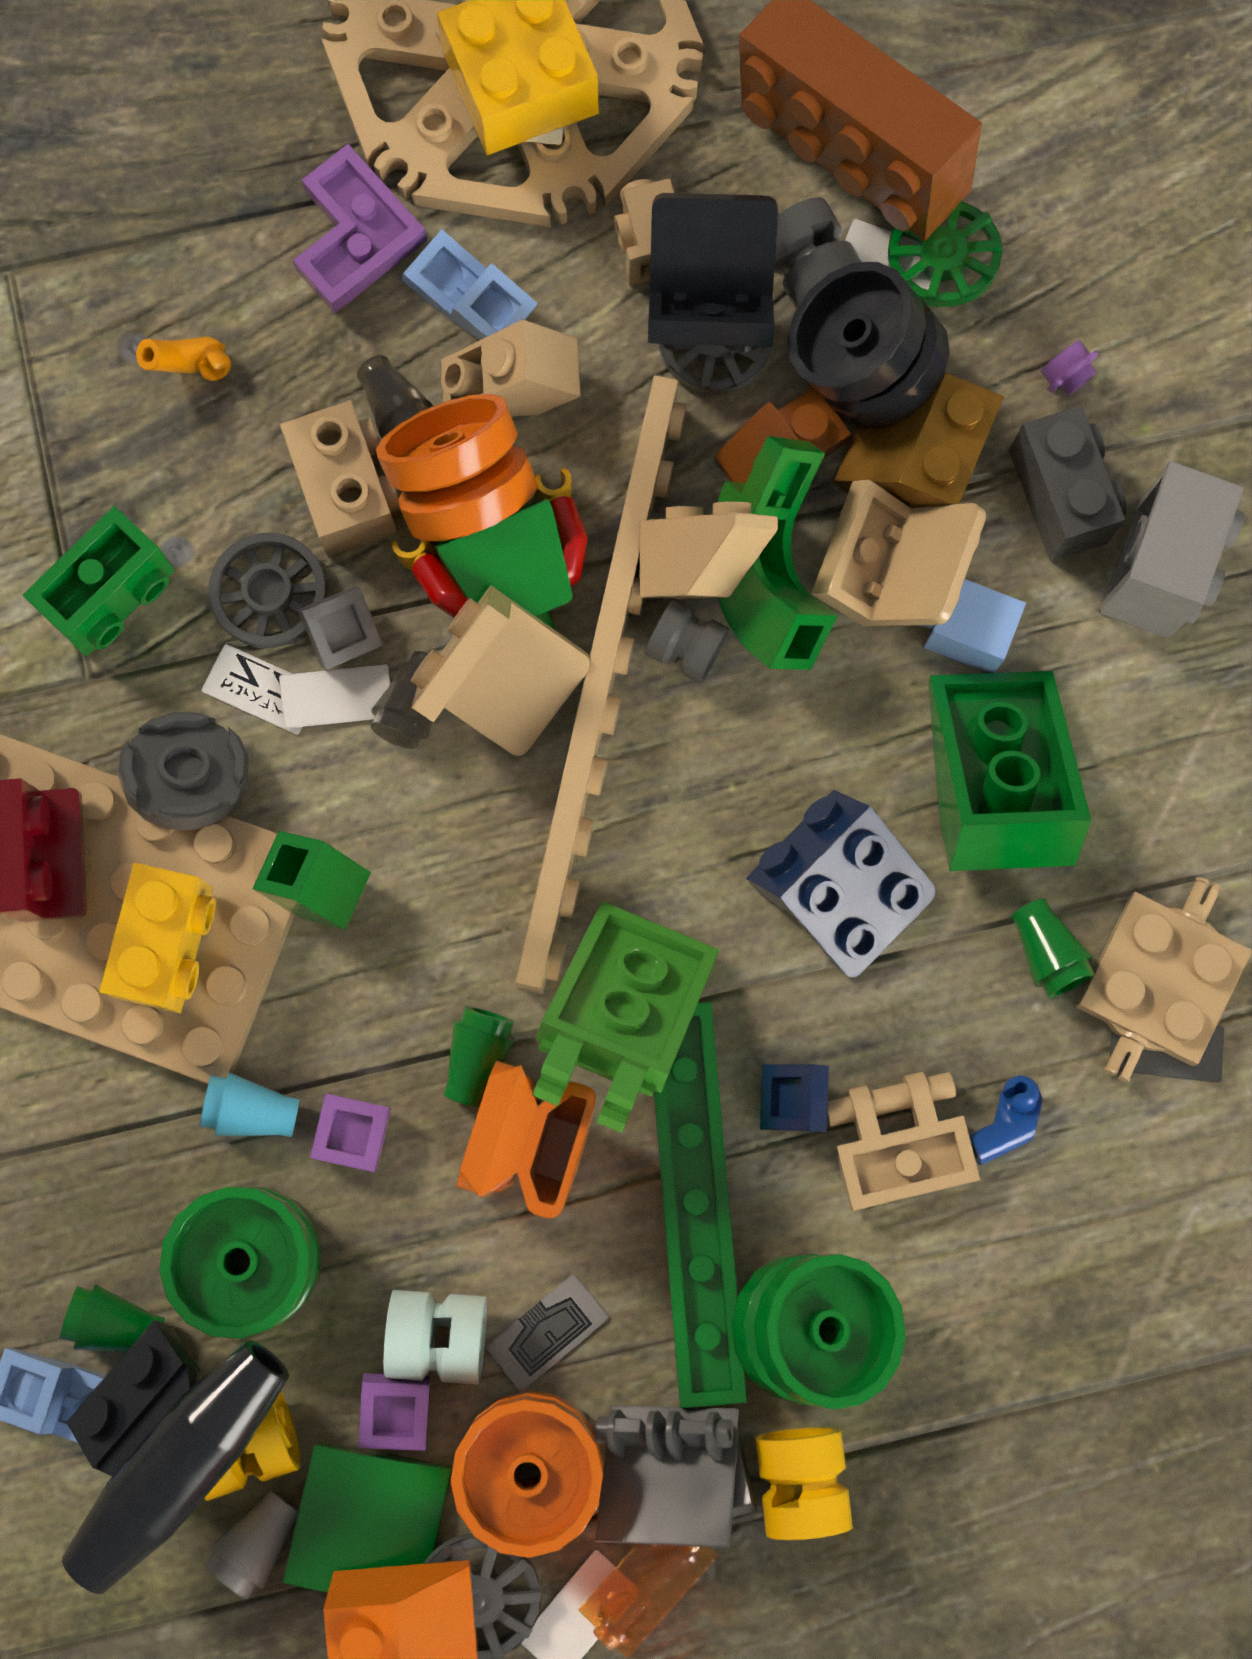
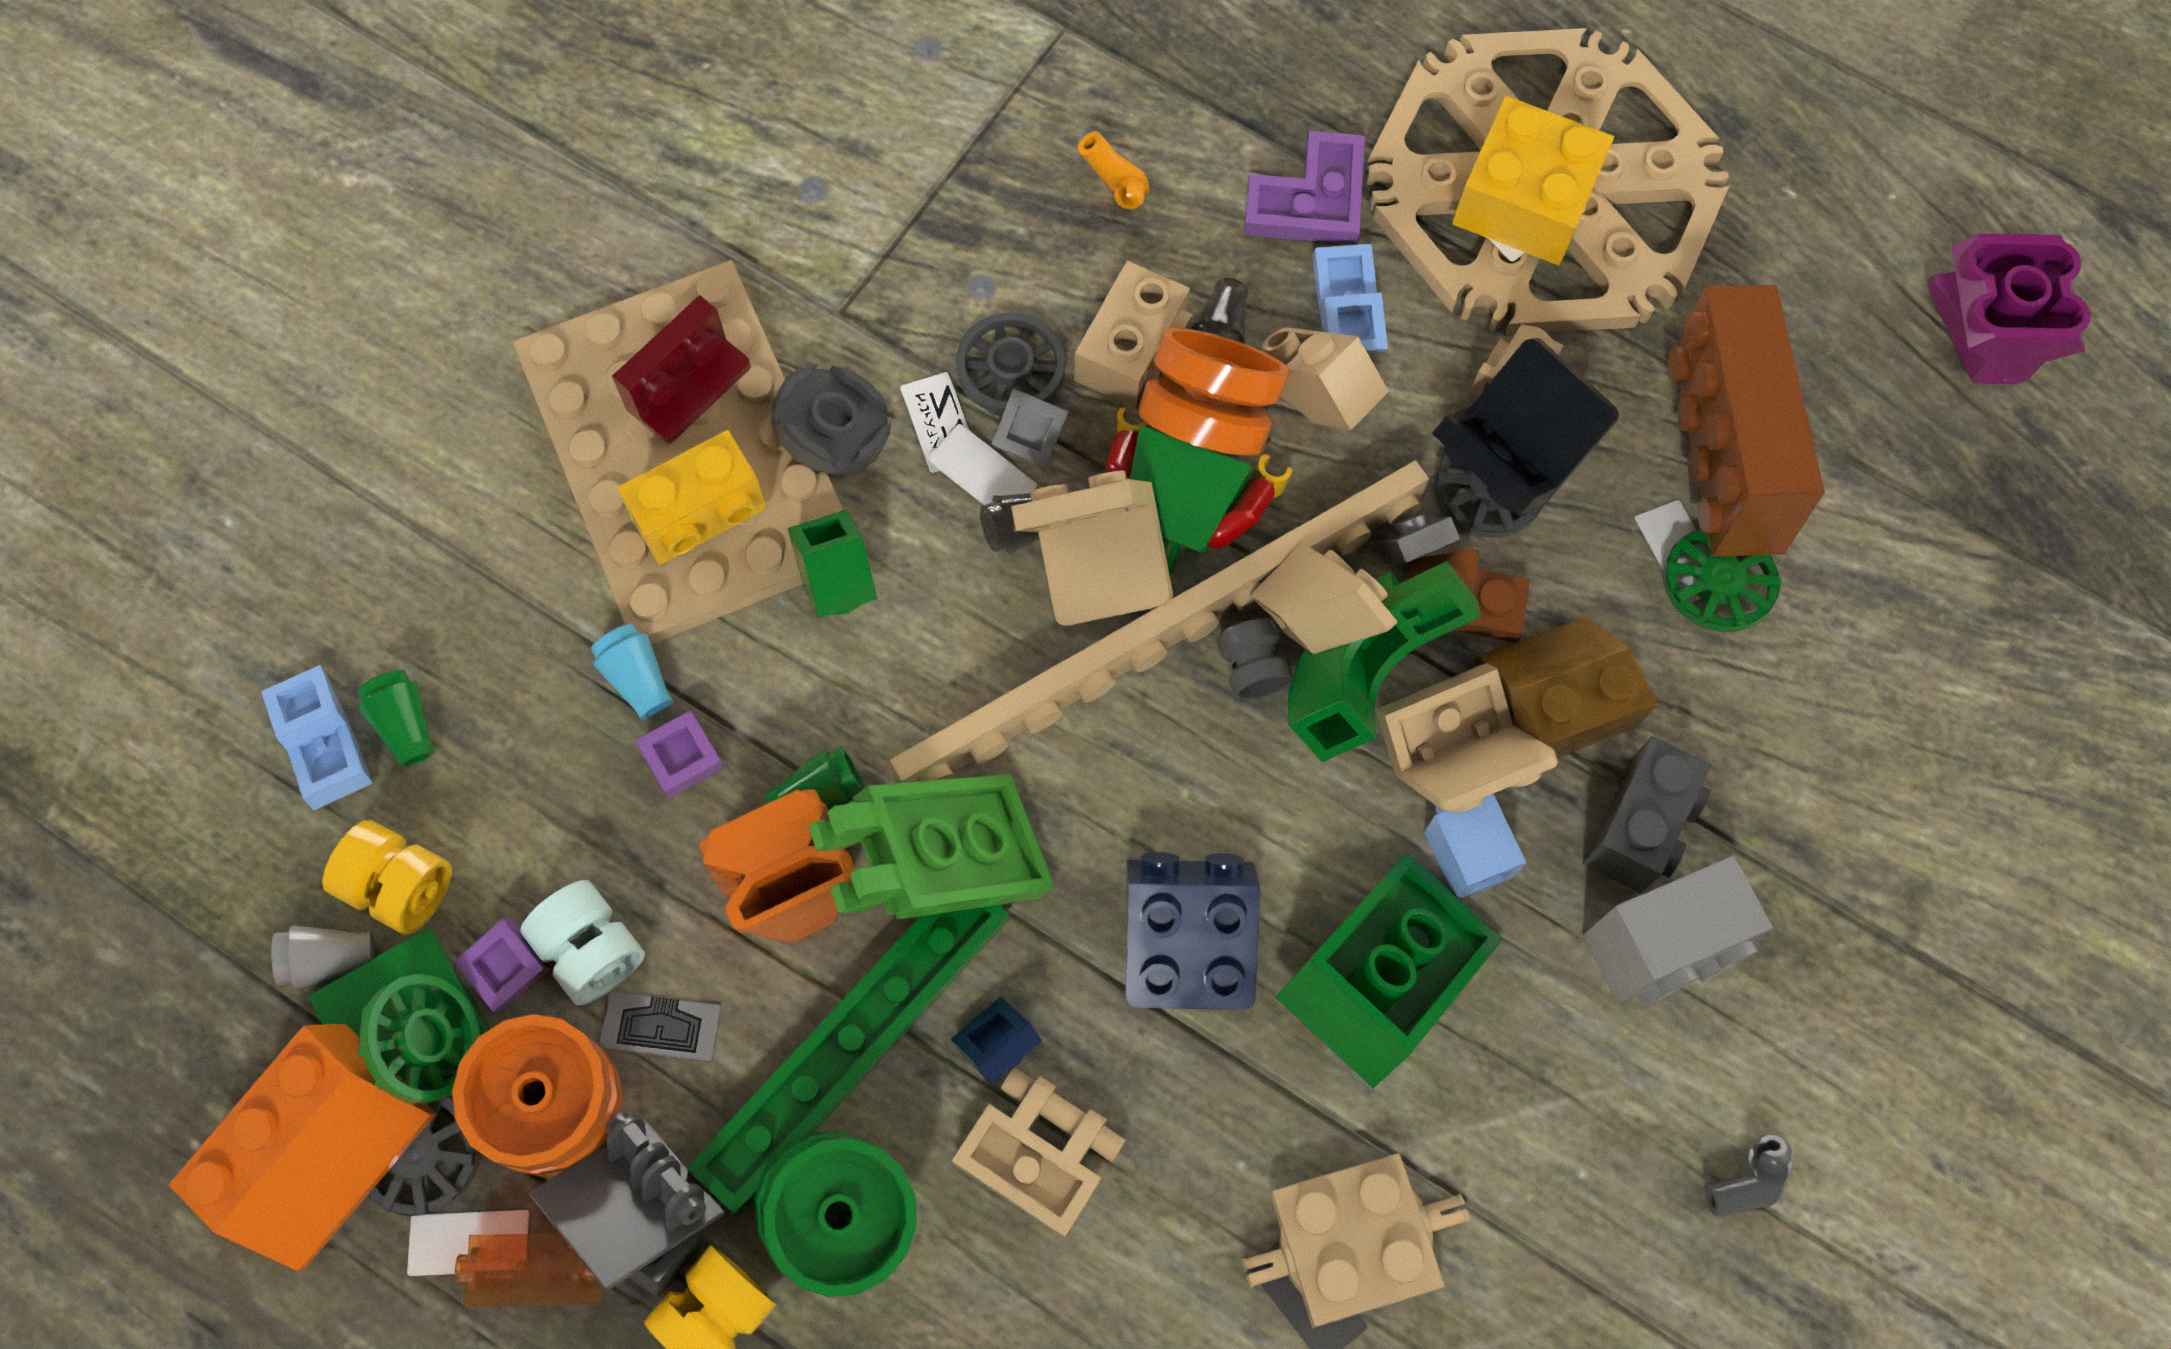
camera: 45 degrees right, 10 degrees down
green brick [22,506,175,657] -> none
black plate [62,1320,289,1594] -> none
green wheel [159,1186,322,1339] -> none
dark grey wheel [774,197,862,310] -> none
black wheel [787,262,950,427] -> none
blue arm [969,1075,1042,1166] -> none
green cone [1011,898,1095,998] -> none
medium lavender plate [1040,340,1099,396] -> none
none -> green wheel [358,974,480,1104]
none -> flat silver plate [1377,511,1460,564]

